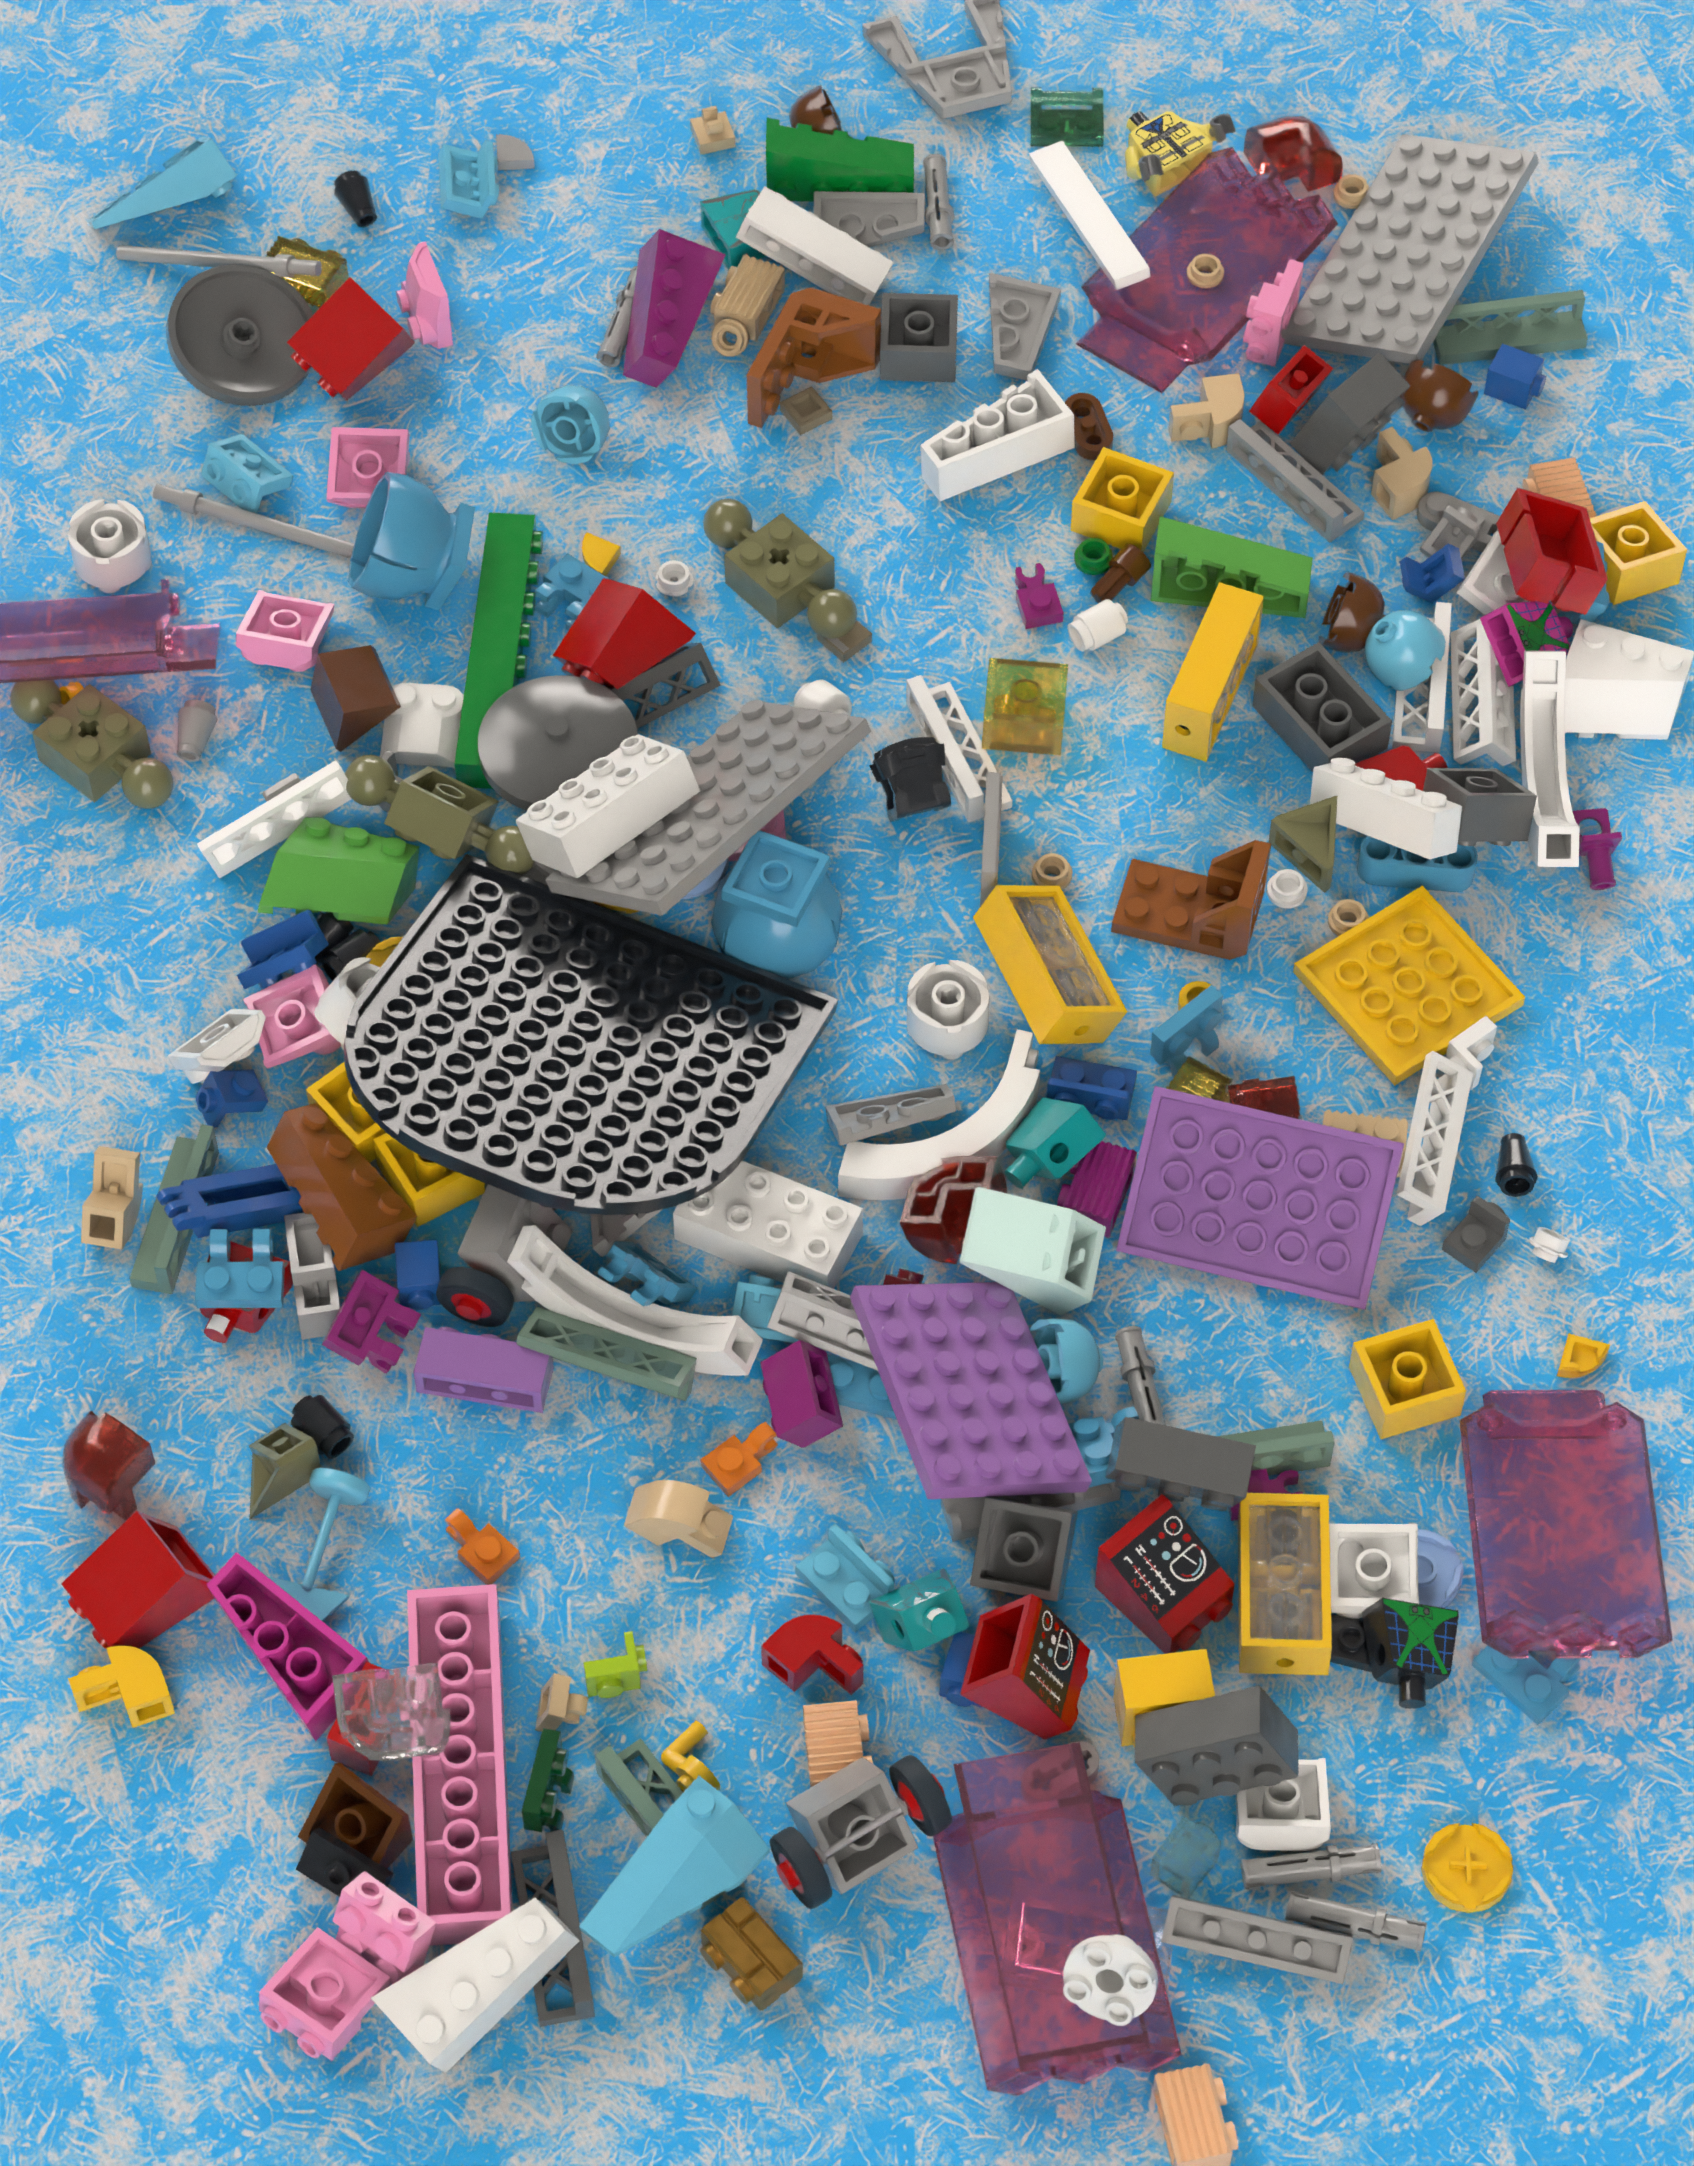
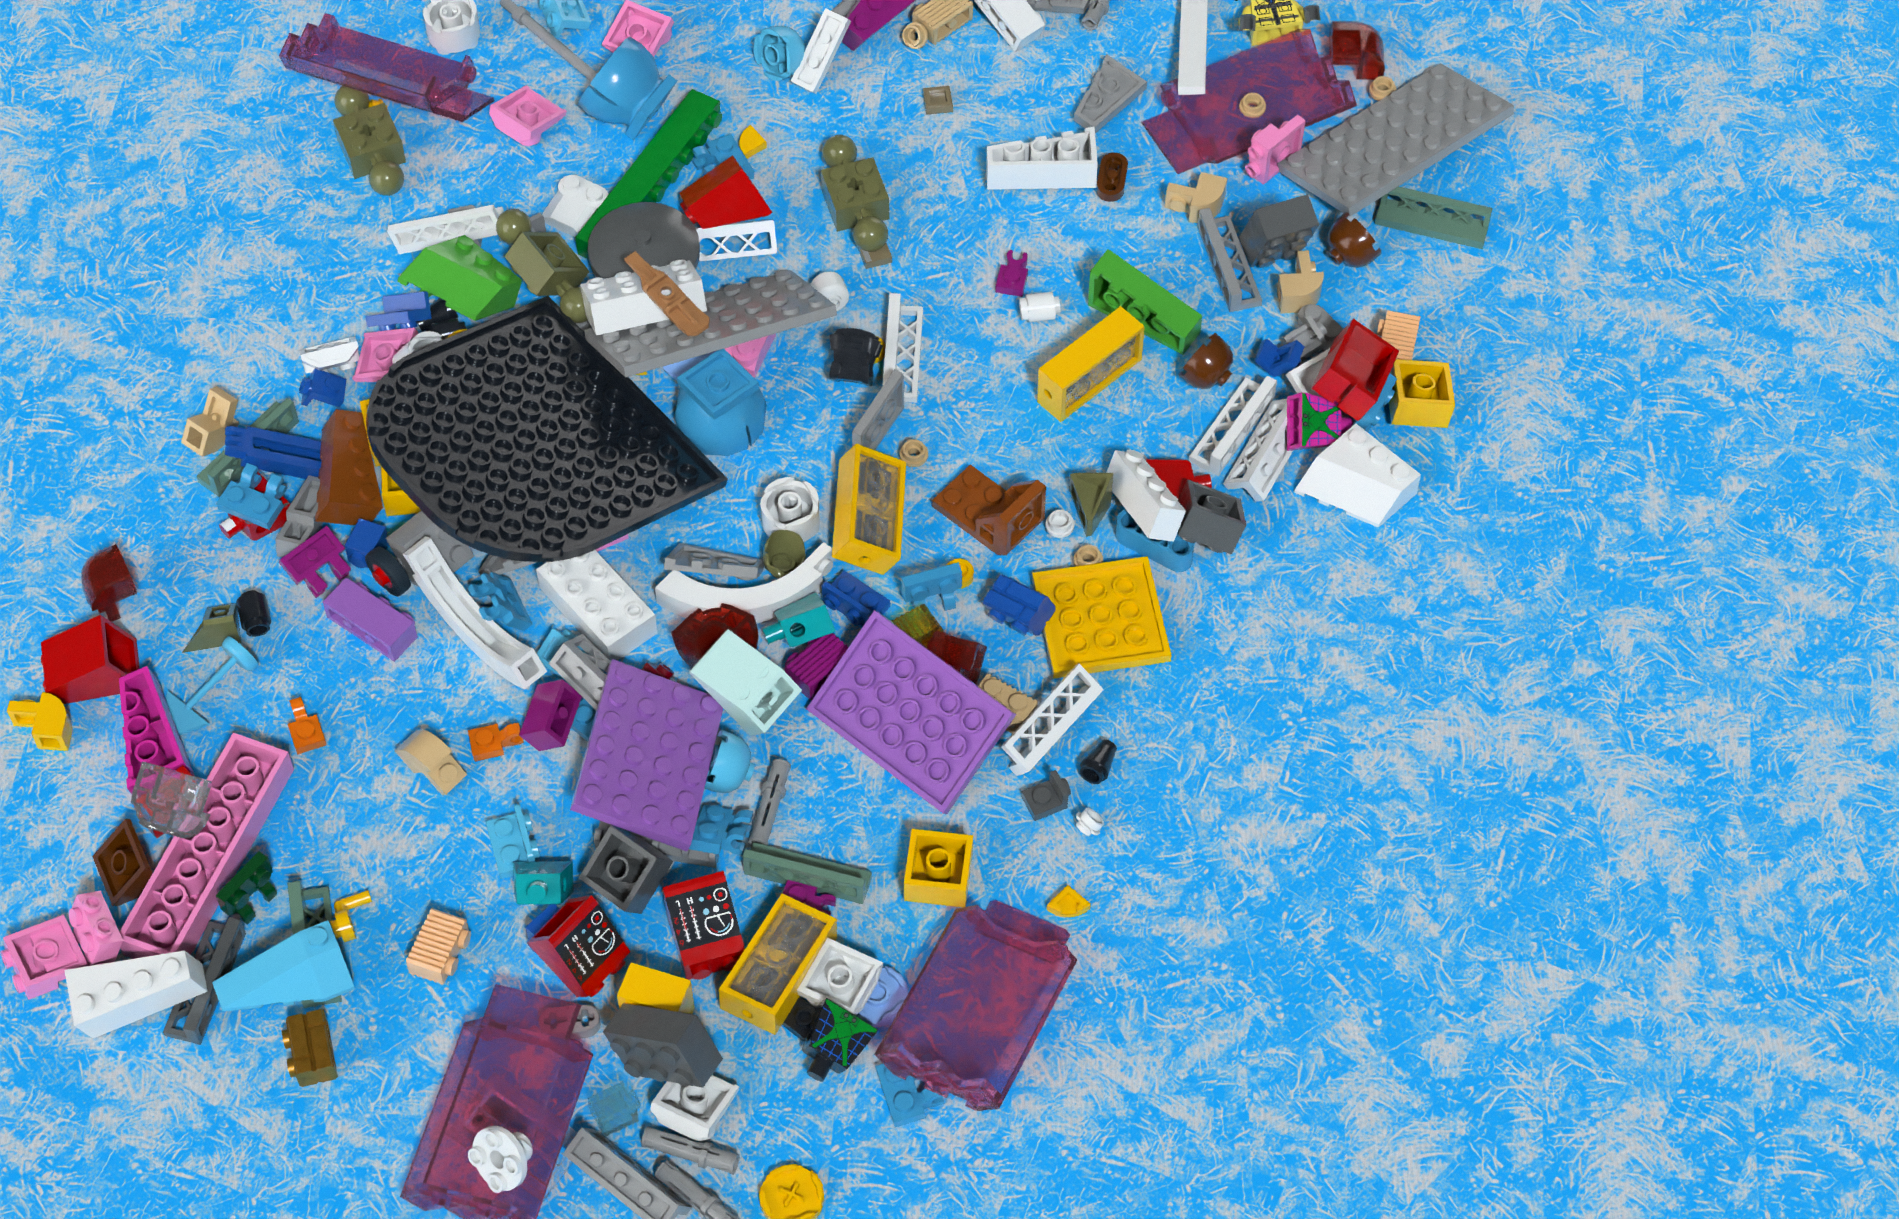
camera: 25 degrees right, 0 degrees up
light grey cone [177,699,217,762] -> none
black plate [296,1827,394,1897] -> none
reddish brown slope [311,645,401,752] -> none
sand green fence [516,1306,697,1401] -> none
tan tile [535,1673,588,1732] -> none
lime bracket [583,1631,648,1698] -> none
white plate [655,560,694,597] -> none
dark orange bracket [746,287,881,428] -> none
red brick [761,1614,863,1695] -> none
brick [769,1755,952,1909] -> none
dark grey brick [880,293,958,382] -> none
clear yellow brick [982,658,1068,755] -> none
yellow brick [1070,447,1174,552] -> none
green plate [1074,538,1113,575] -> none
reddish brown piece [1090,544,1151,603] -> none
dark grey brick [1105,1417,1256,1511] -> none
red brick [1249,345,1334,435] -> none
dark grey brick [1253,642,1392,772] -> none
medium azure cylinder [1364,610,1446,691] -> none
white bracket [1446,1016,1497,1090] -> none
blue brick [1484,344,1547,410] -> none
white arch [1520,651,1580,867] -> none
magenta bracket [1572,808,1622,890] -> none
none -> medium nougat piece [624,251,710,336]
none -> olive hair [763,530,806,579]
none -> white plate [791,8,851,94]
none -> blue brick [983,574,1056,636]

